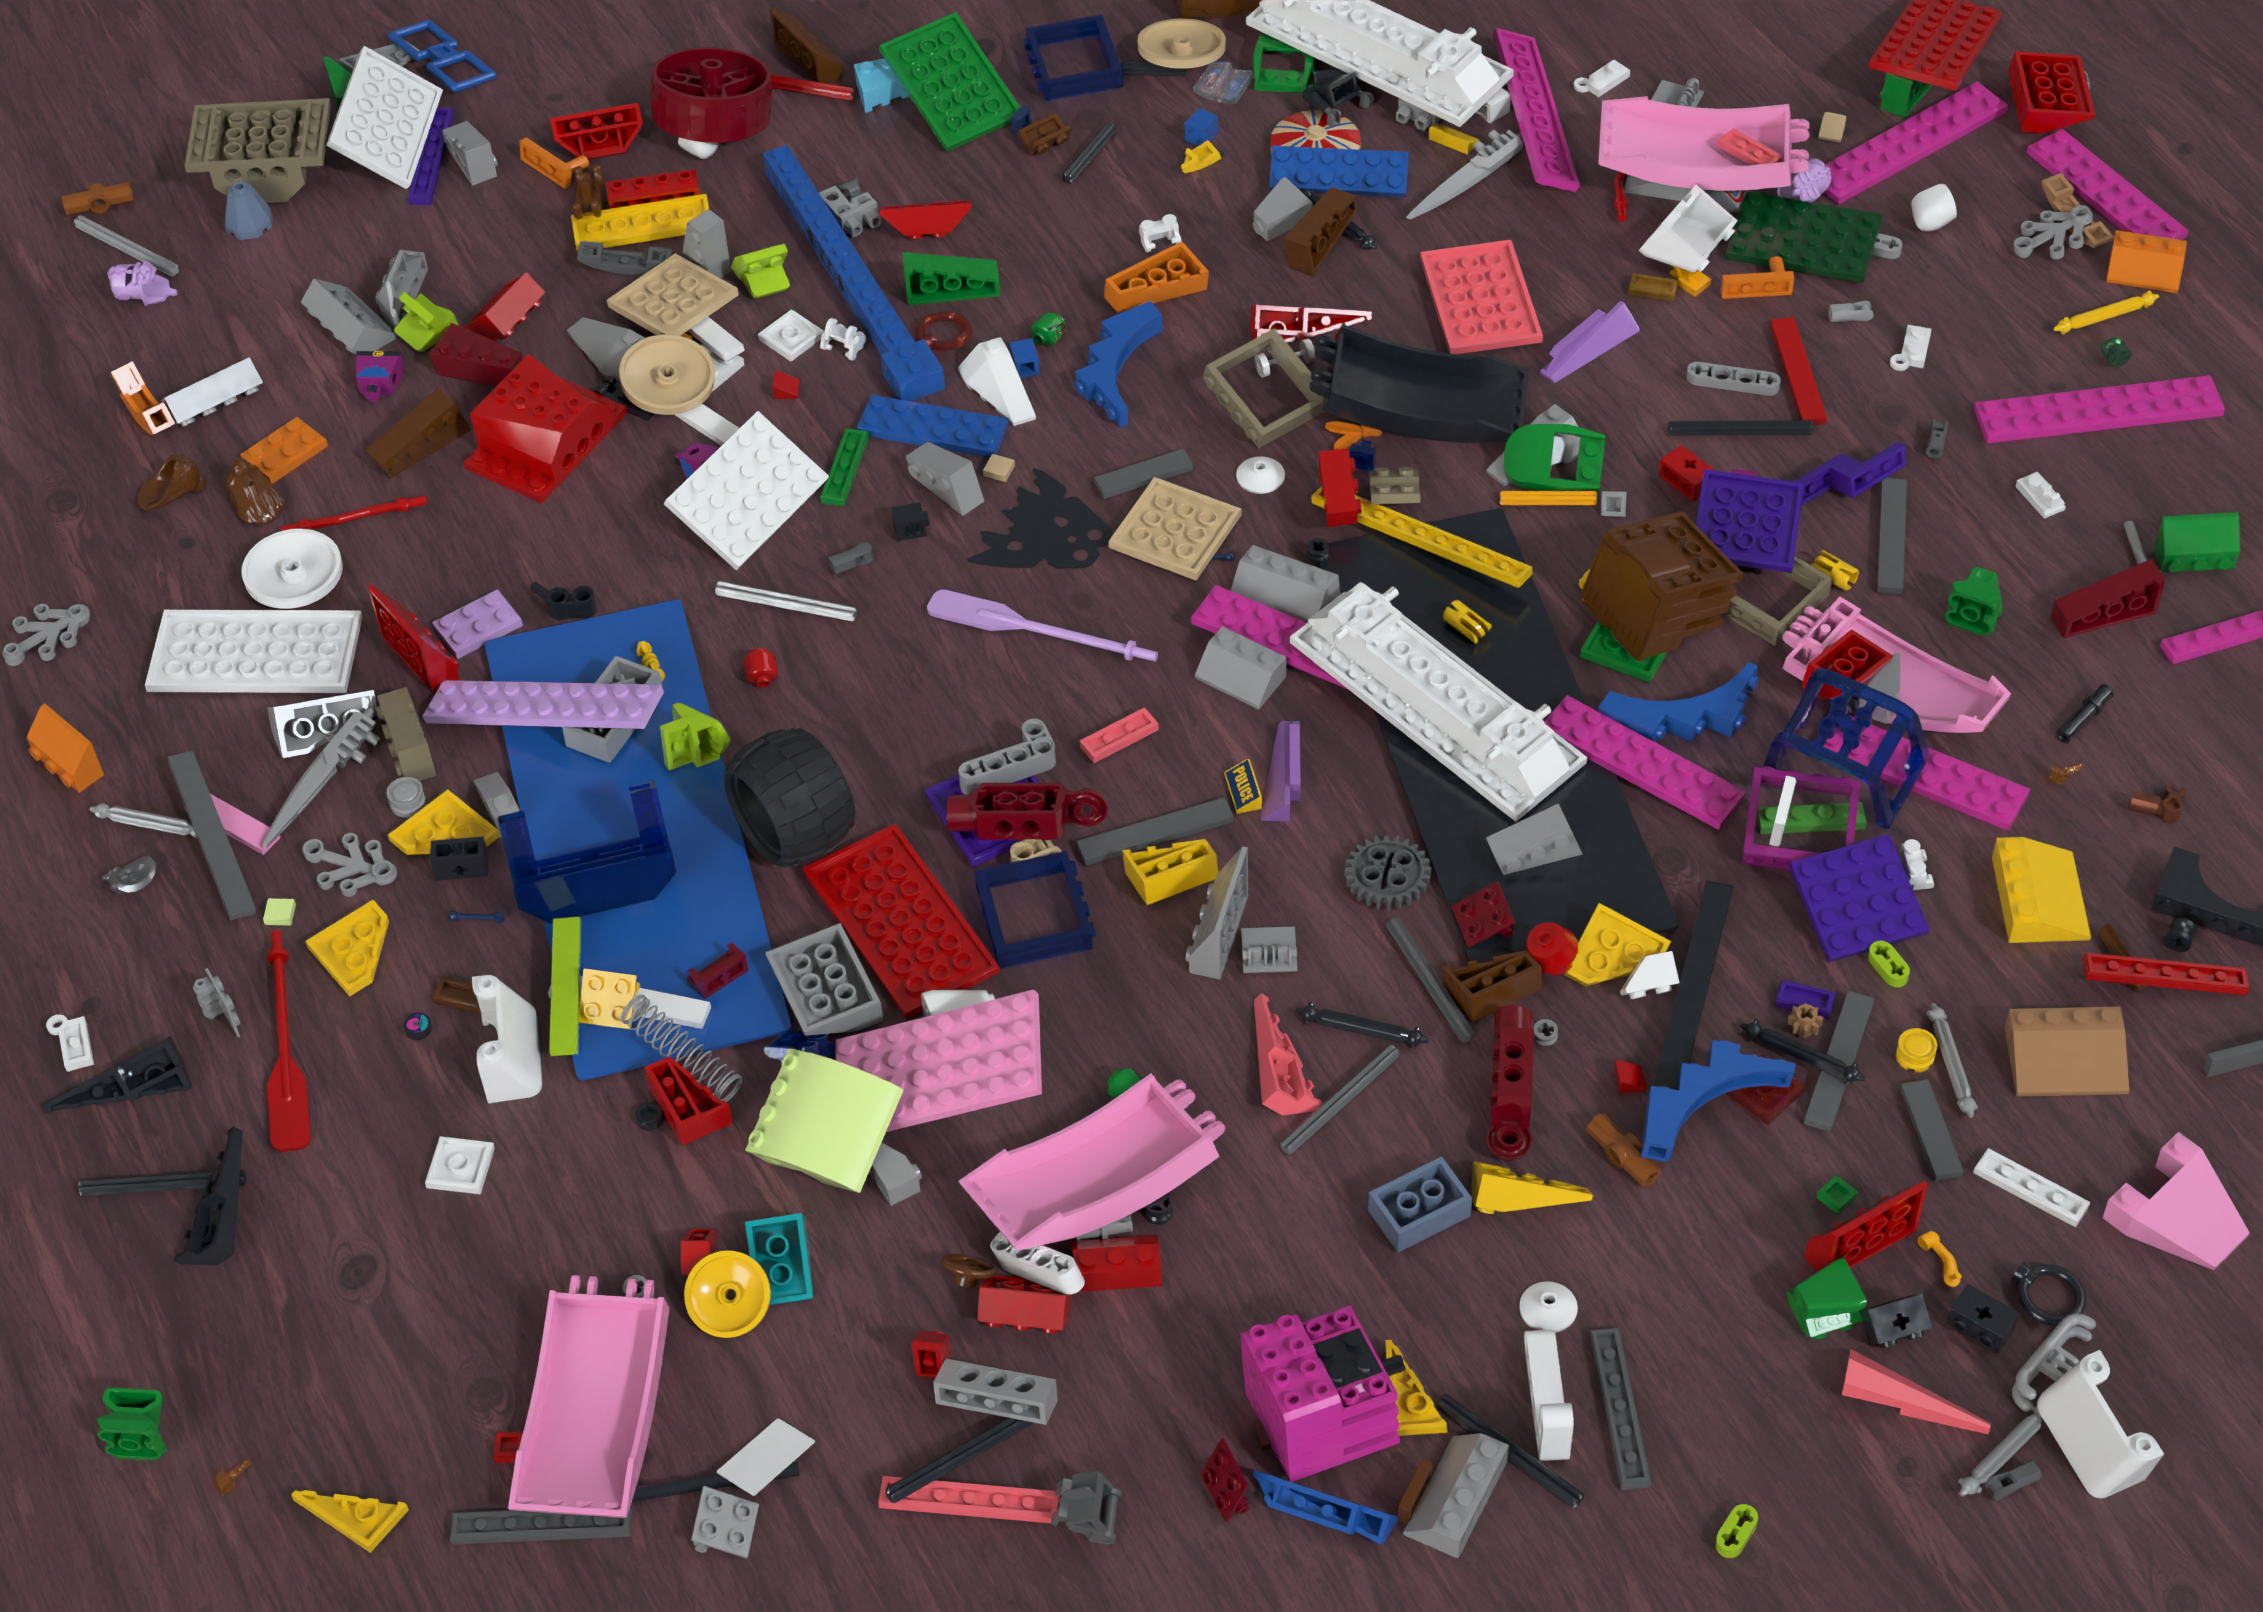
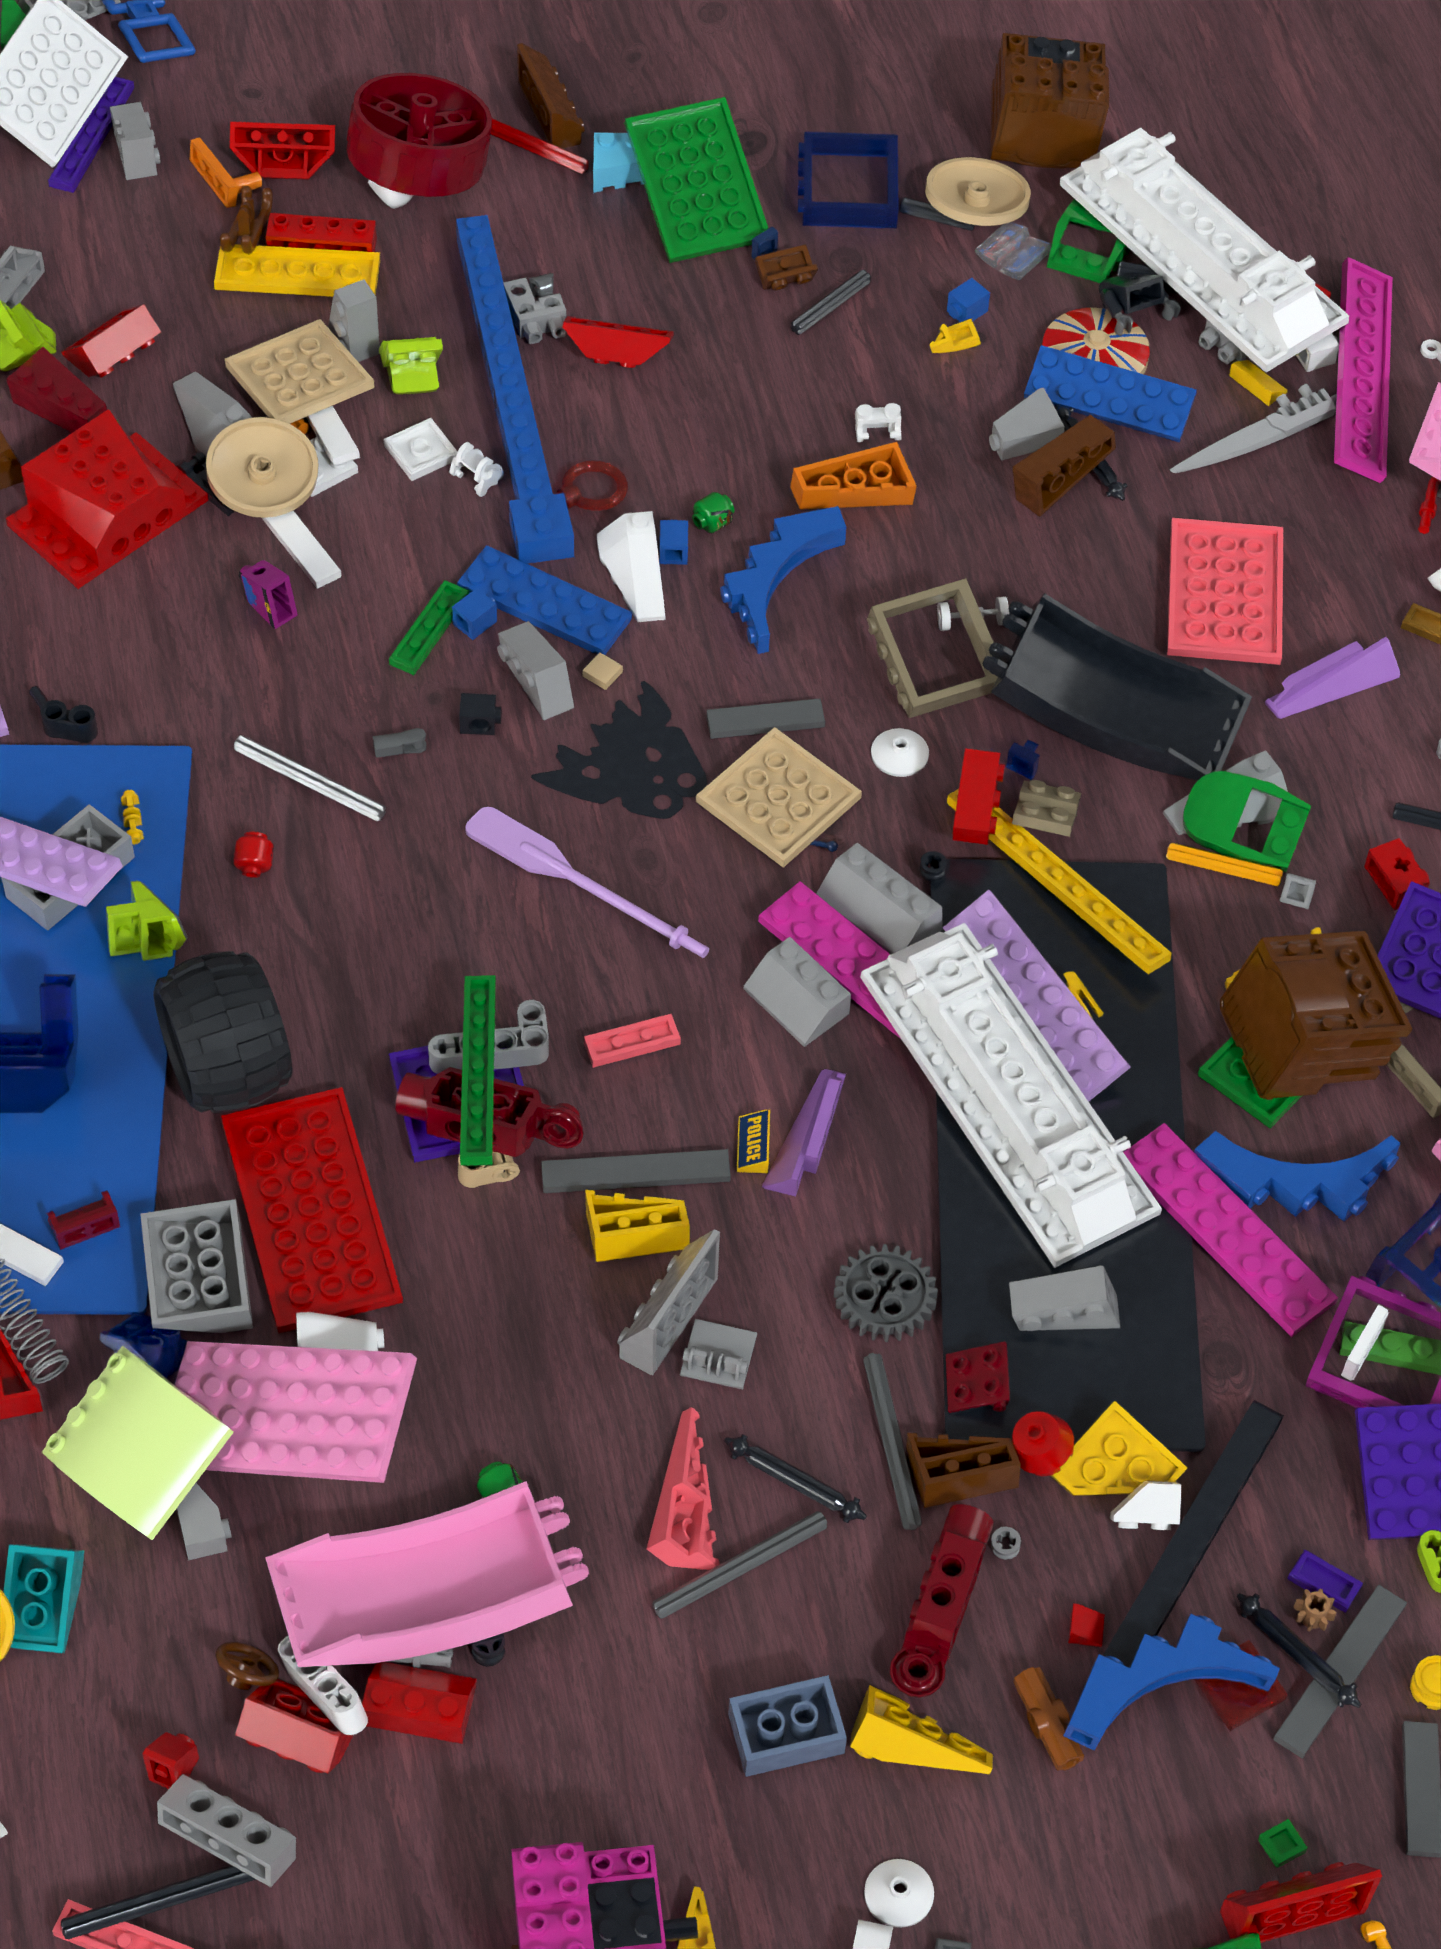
camera: 10 degrees right, 5 degrees up
dark grey slope [577,241,672,274] -> none
white plate [664,411,829,571] -> none
red slope [773,371,800,399] -> none
green wedge [902,252,1000,305] -> none
clear blue window [974,851,1096,969] -> none
red wedge [1250,305,1372,343] -> none
orange piece [1325,421,1382,450] -> none
none -> blue brick [452,588,497,640]
none -> green plate [460,975,496,1166]
none -> lavender plate [943,890,1131,1102]

